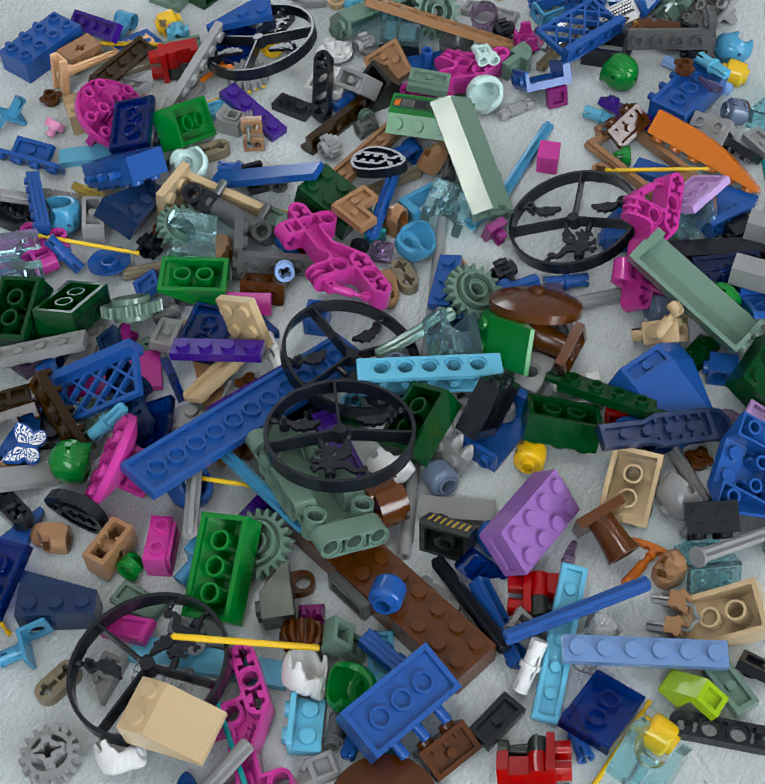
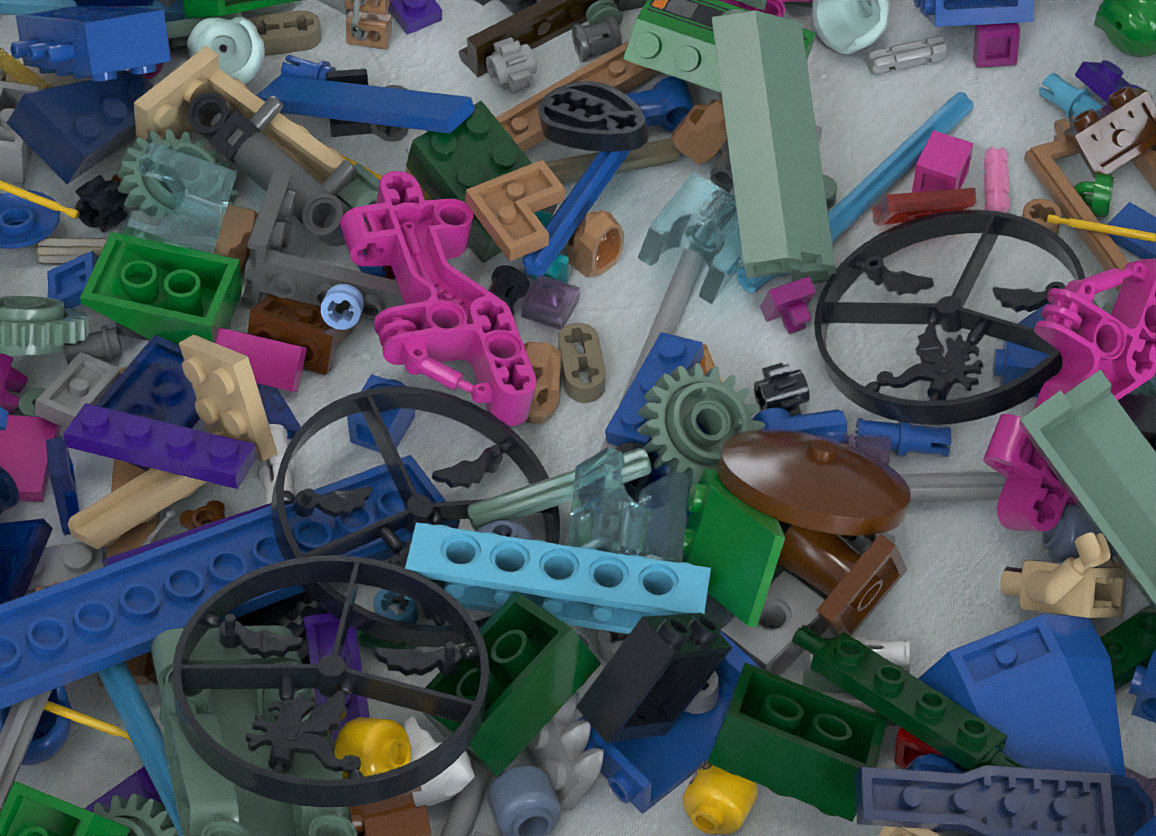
camera: 10 degrees right, 0 degrees up
dark azure piece [394,220,436,262] -> none
dark azure bracket [398,182,435,223] -> none
none -> yellow head [334,717,412,779]
none -> clear red tile [872,188,977,225]
none -> bright pink axle [984,147,1010,213]

